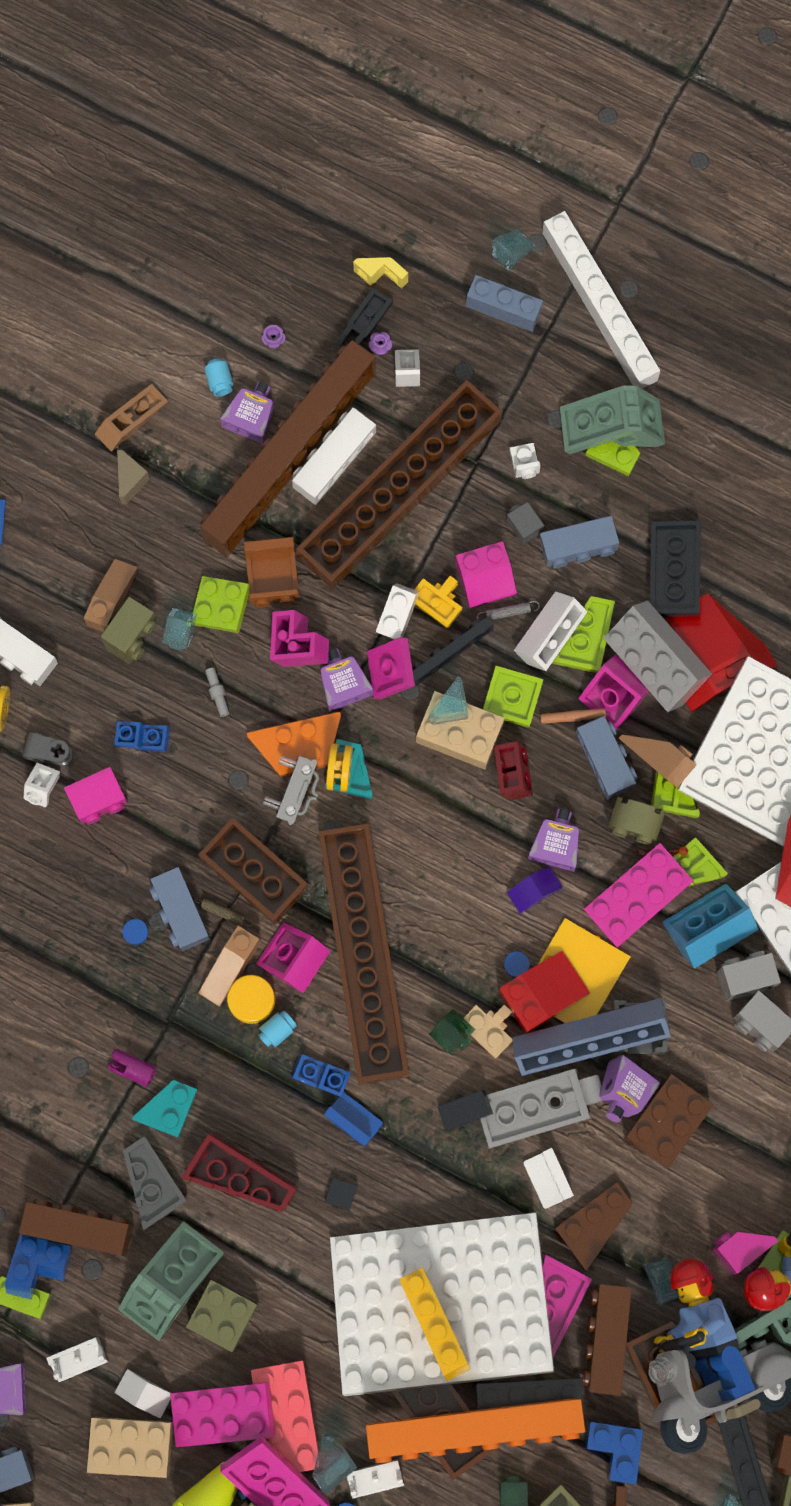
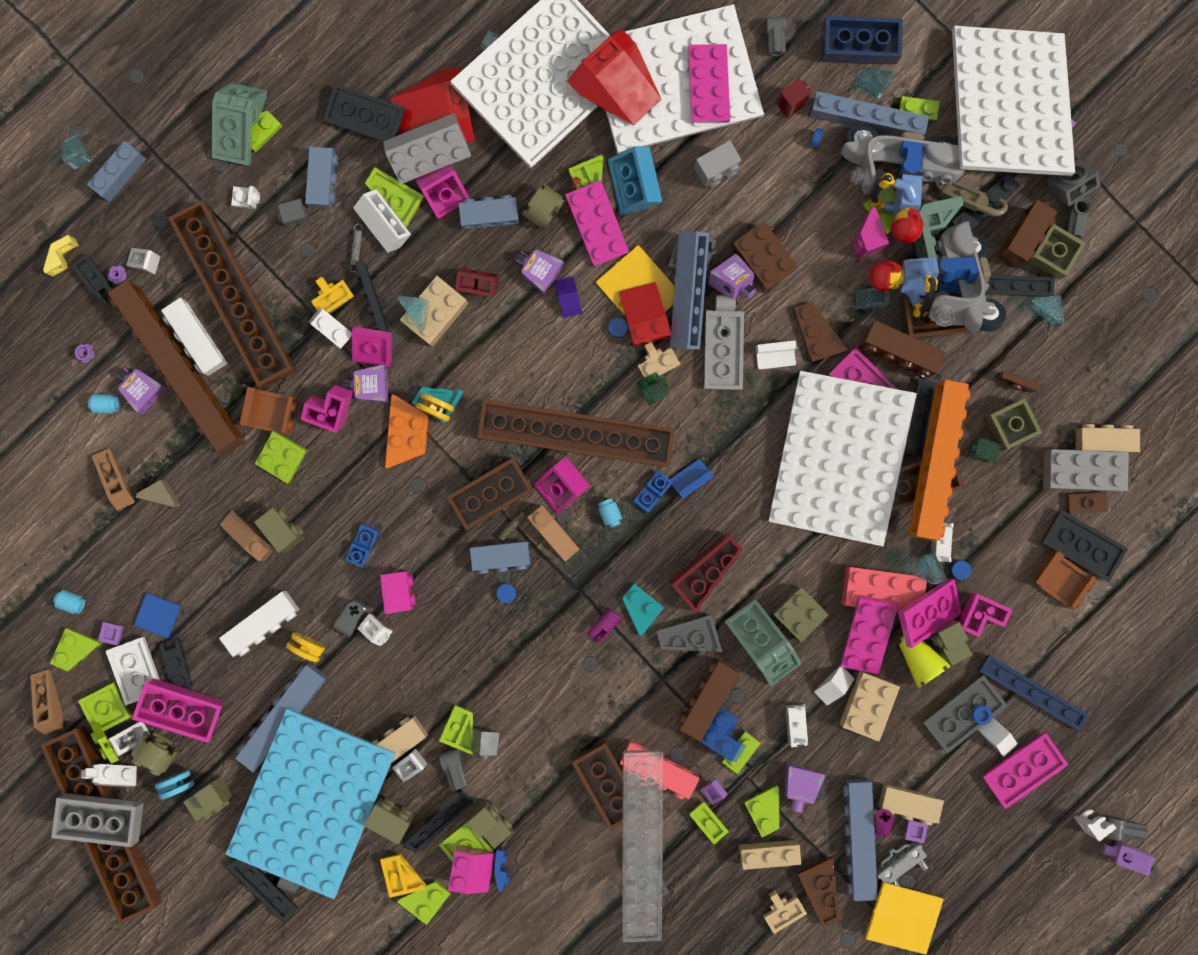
camera: 75 degrees left, 10 degrees up
clear light blue brick [162,608,197,650] -> none
light grey bar [205,668,229,717] -> none
yellow head [227,975,275,1024] -> none
light grey piece [263,755,319,825] -> none
black tile [325,1178,358,1211] -> none
yellow brick [399,1267,471,1381] -> none
black tile [438,1090,493,1131] -> none
dark pink slope [455,541,517,608] -> none
lime plate [483,666,544,728] -> none
nougat piece [541,708,606,724] -> none
white brick [542,211,660,389] -> none
blue brick [585,1421,643,1484] -> none
medium nougat slope [619,735,697,788] -> none
lime wing [651,771,700,818] -> none
light grey brick [717,951,781,1002] -> none

